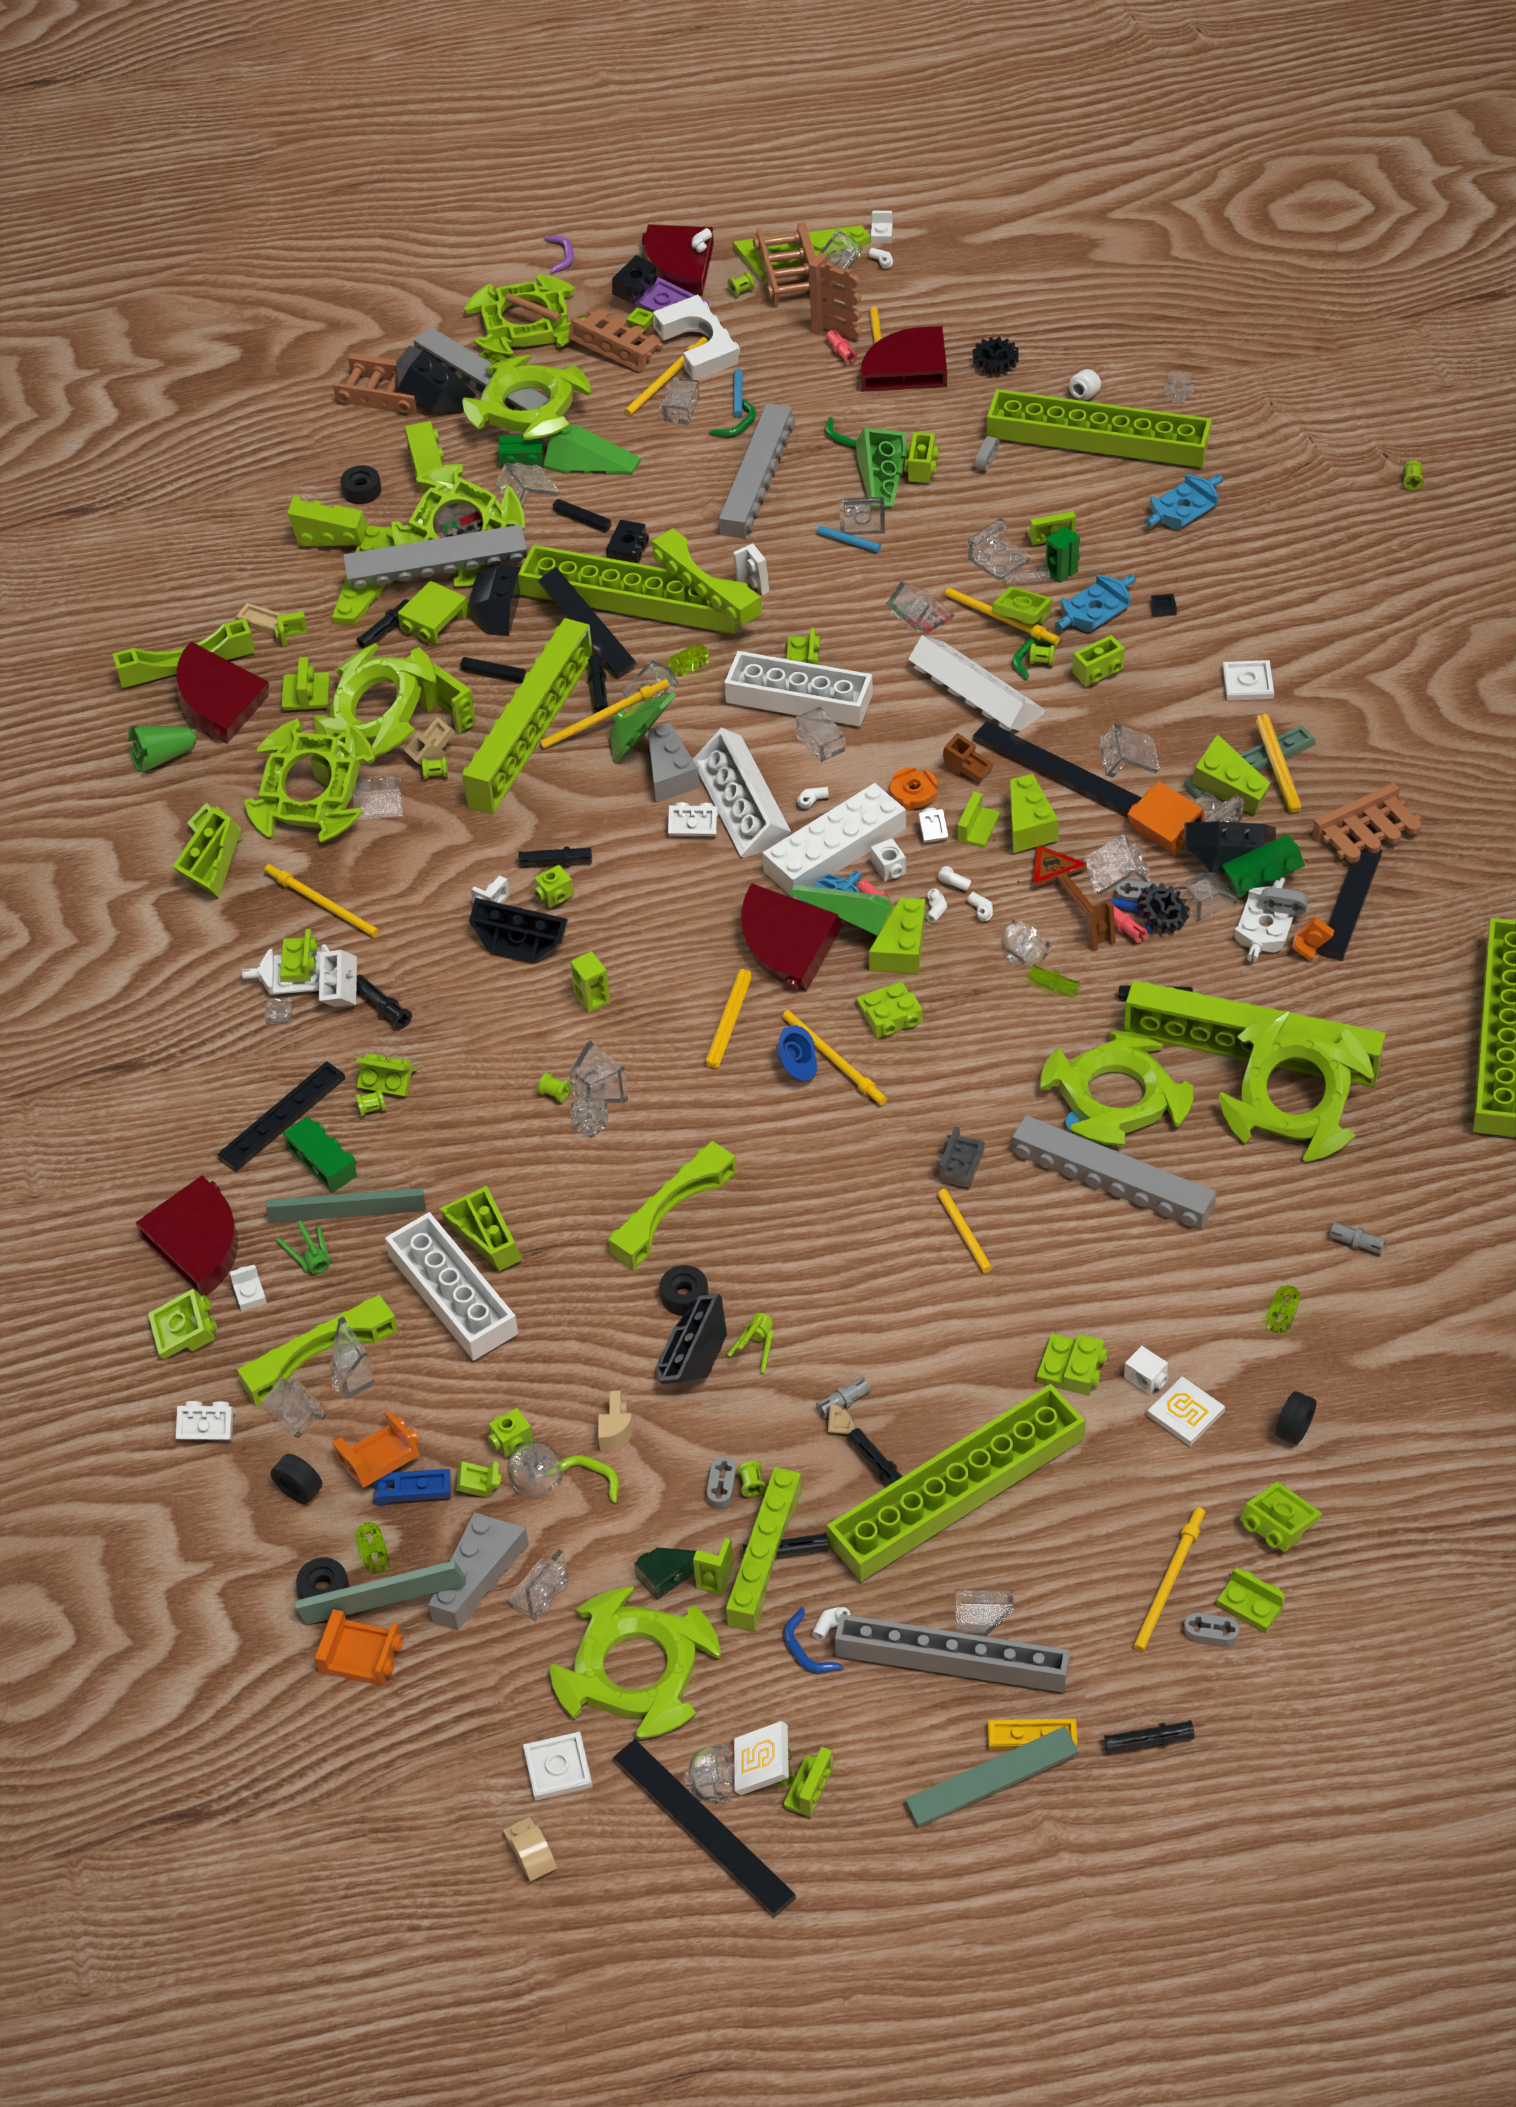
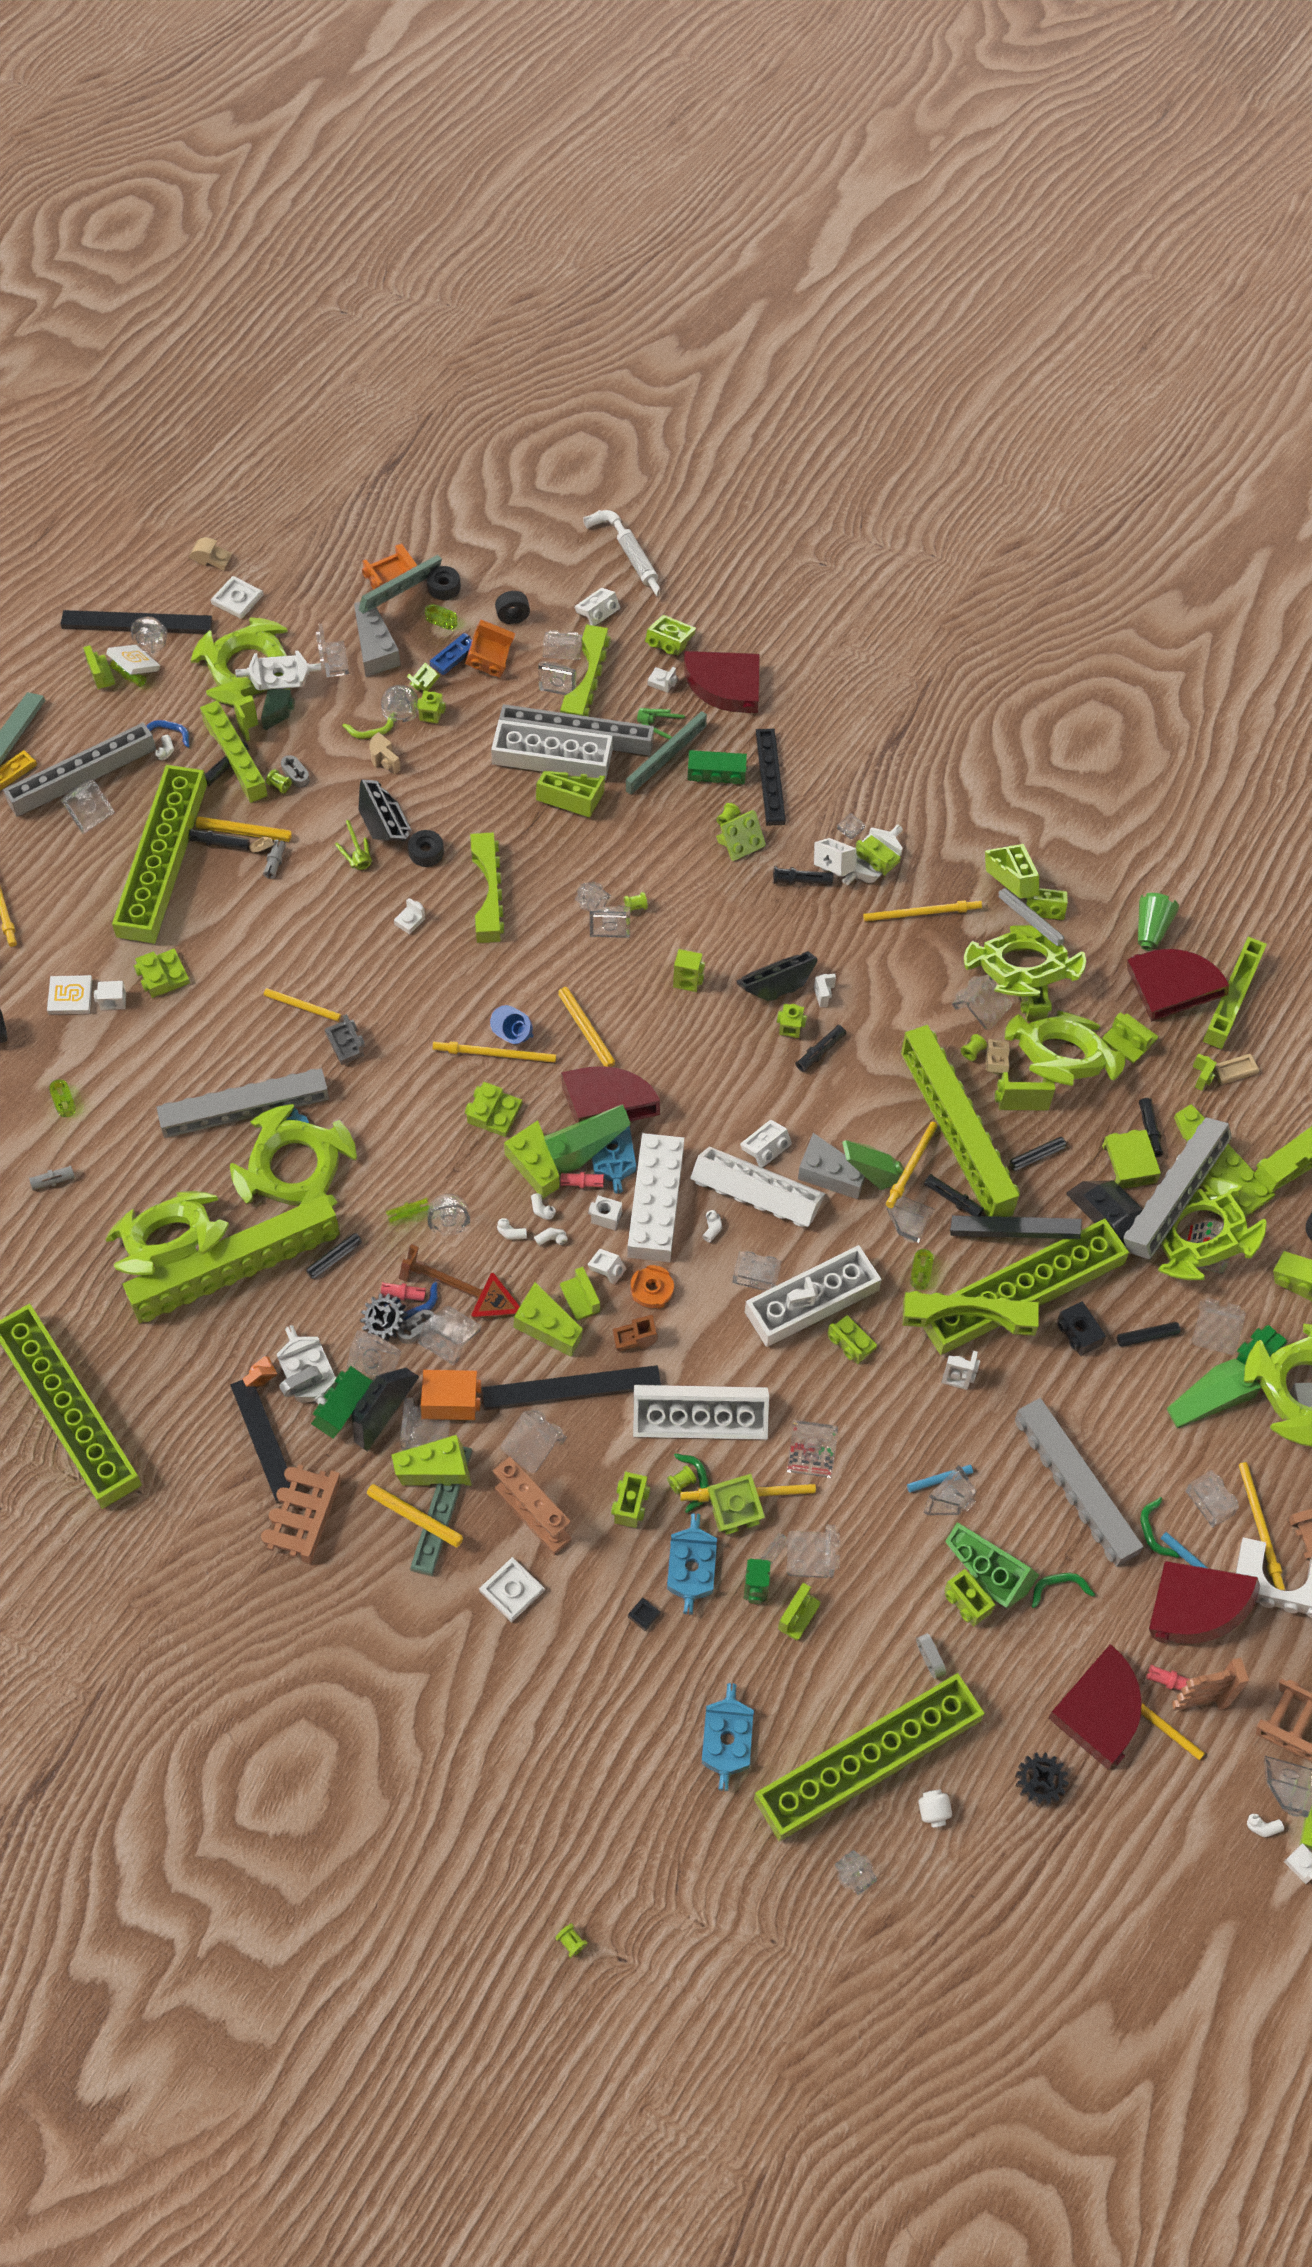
camera: 130 degrees right, 10 degrees up
none -> yellow axle [196,816,292,842]
none -> white plate [235,651,321,690]
none -> white bracket [394,898,425,935]
none -> nougat fence [492,1457,572,1555]
none -> light grey brick [499,704,654,756]
none -> white piece [583,510,660,597]
none -> white bracket [786,1277,818,1311]
none -> light grey axle [998,888,1065,946]
none -> dark red brick [1149,1561,1260,1644]

